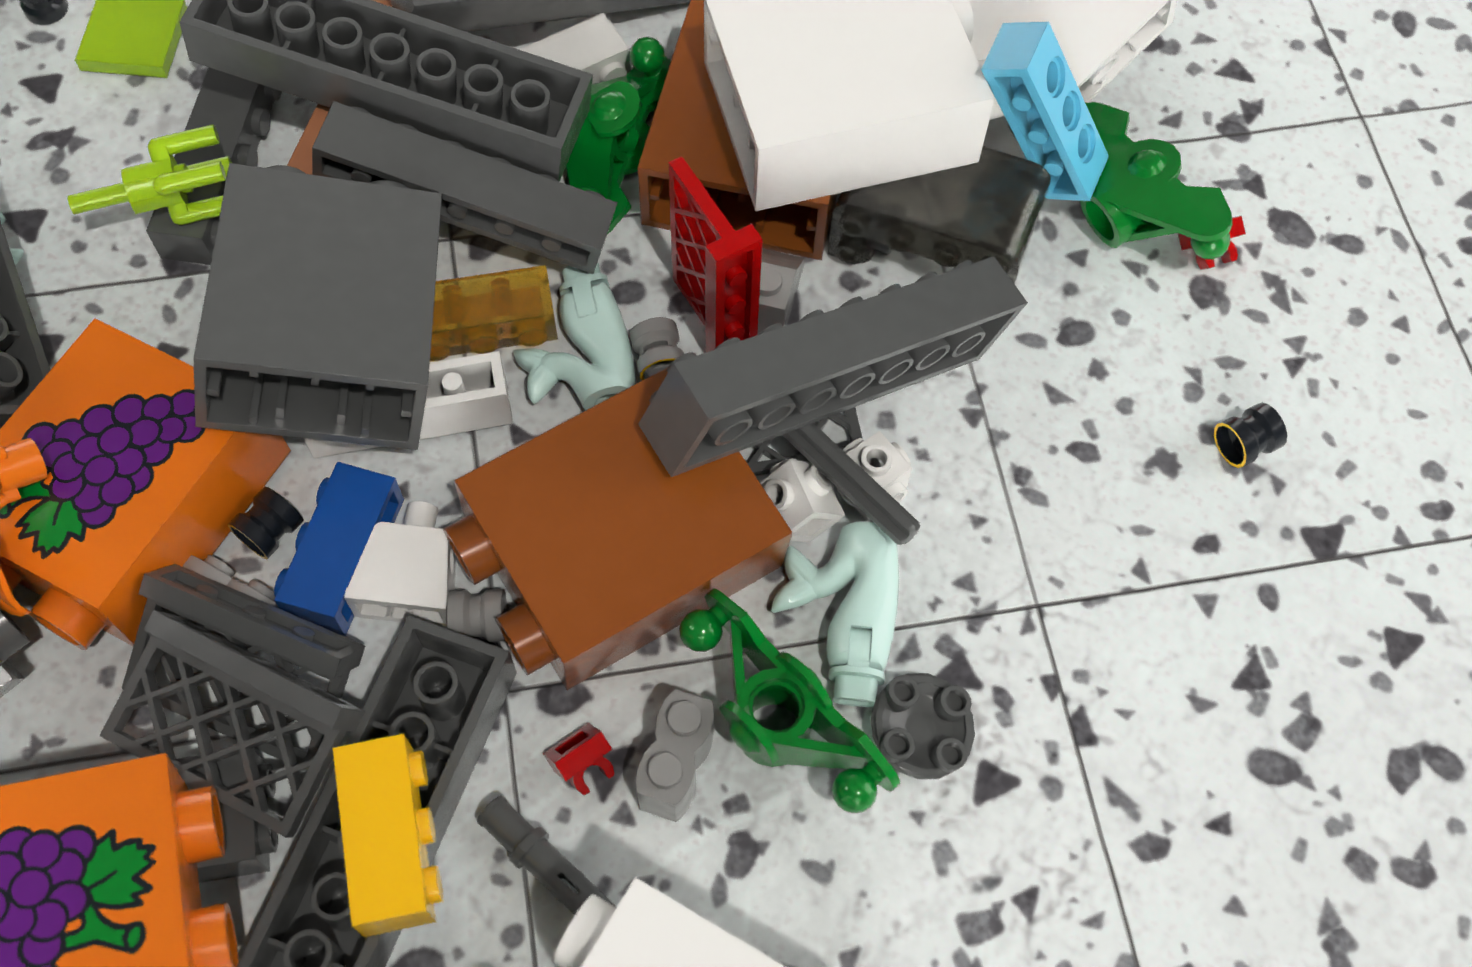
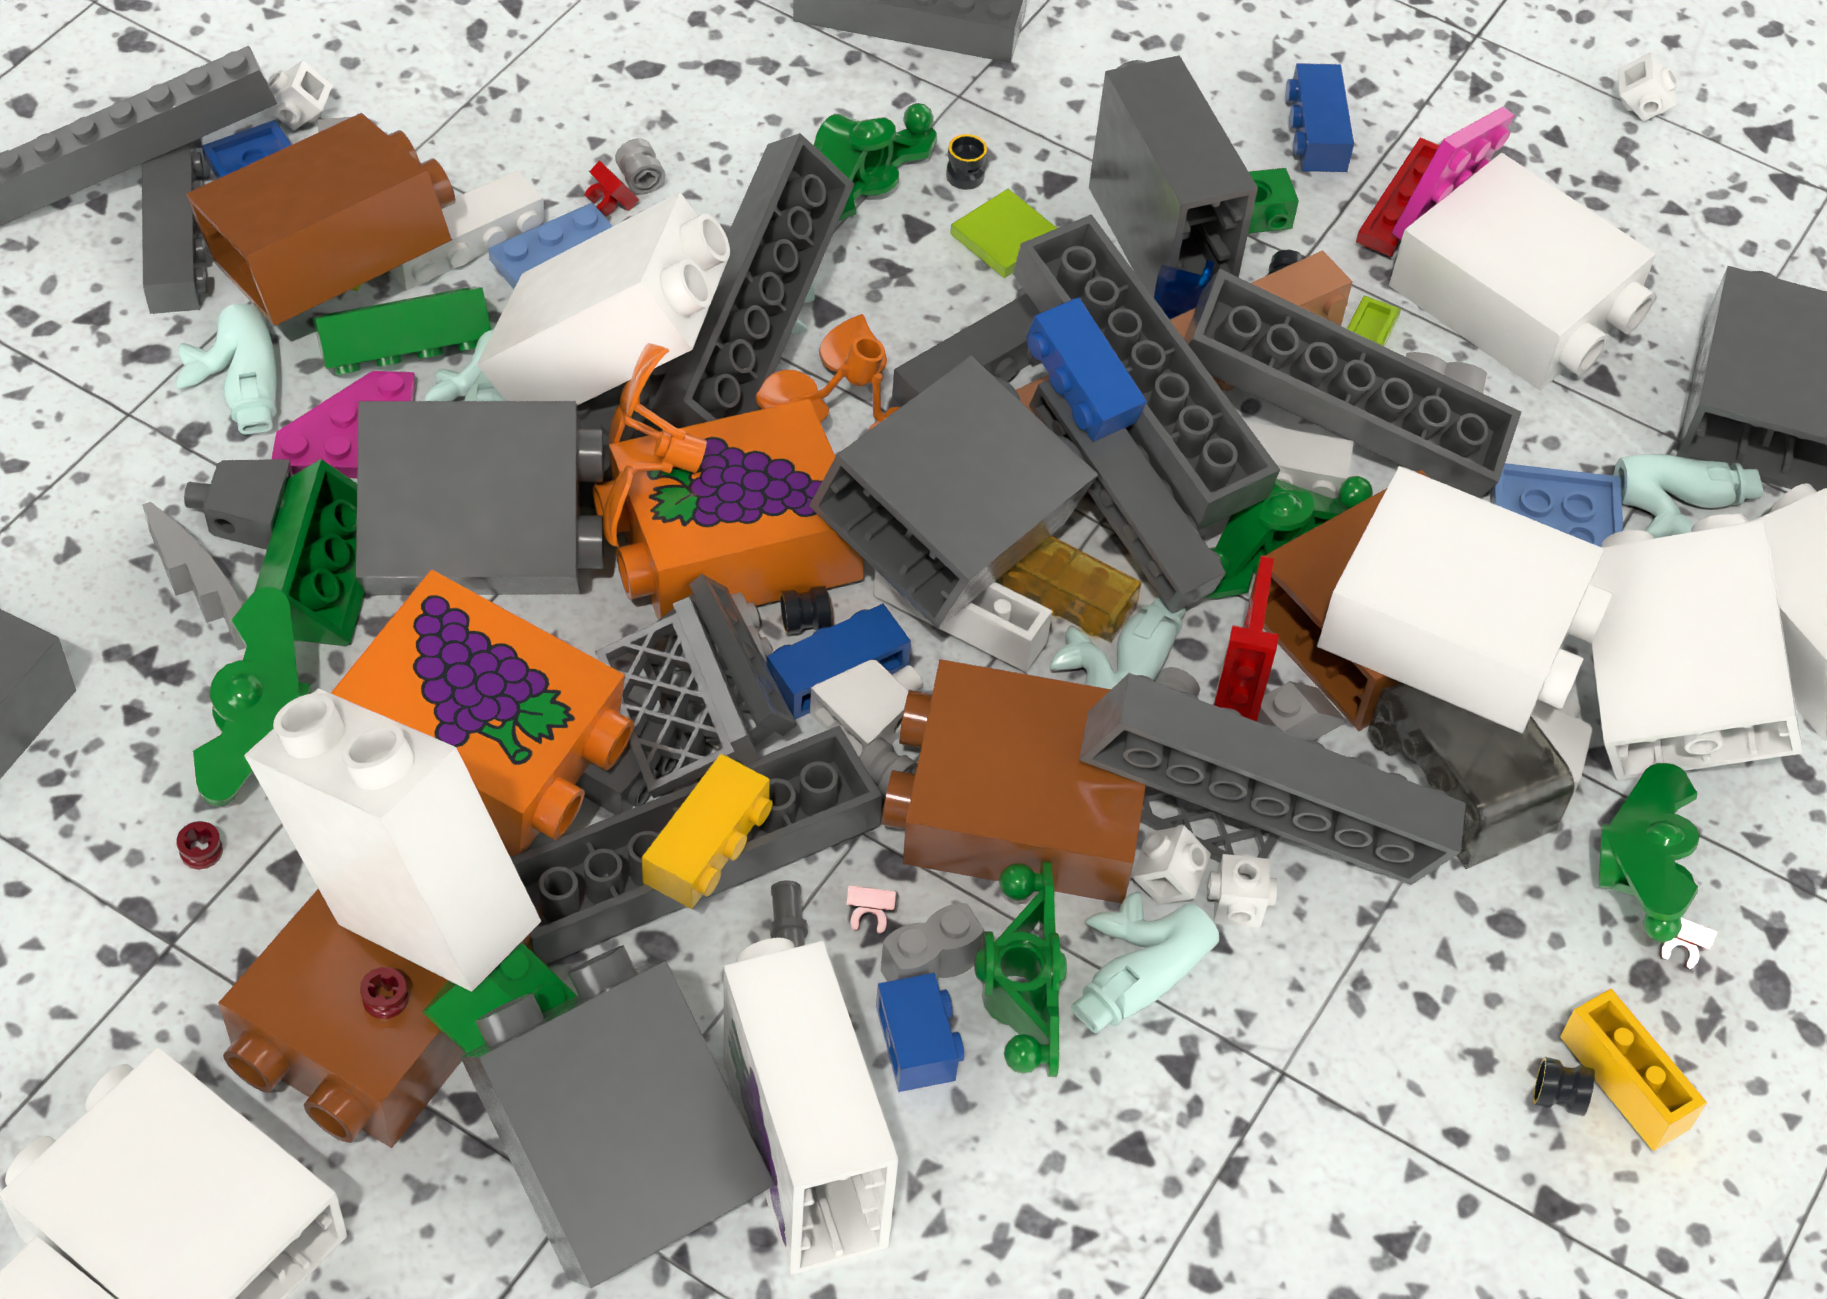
camera: 40 degrees right, 10 degrees down
lime plant [67,124,232,225] -> none
dark grey axle [782,423,920,545] -> none
dark grey dish [871,673,975,780] -> none
medium azure brick [981,22,1109,201] -> none
none -> orange plant [755,314,900,431]
none -> blue brick [876,973,964,1092]
none -> blue brick [1026,297,1147,442]
none -> yellow brick [1560,988,1707,1152]

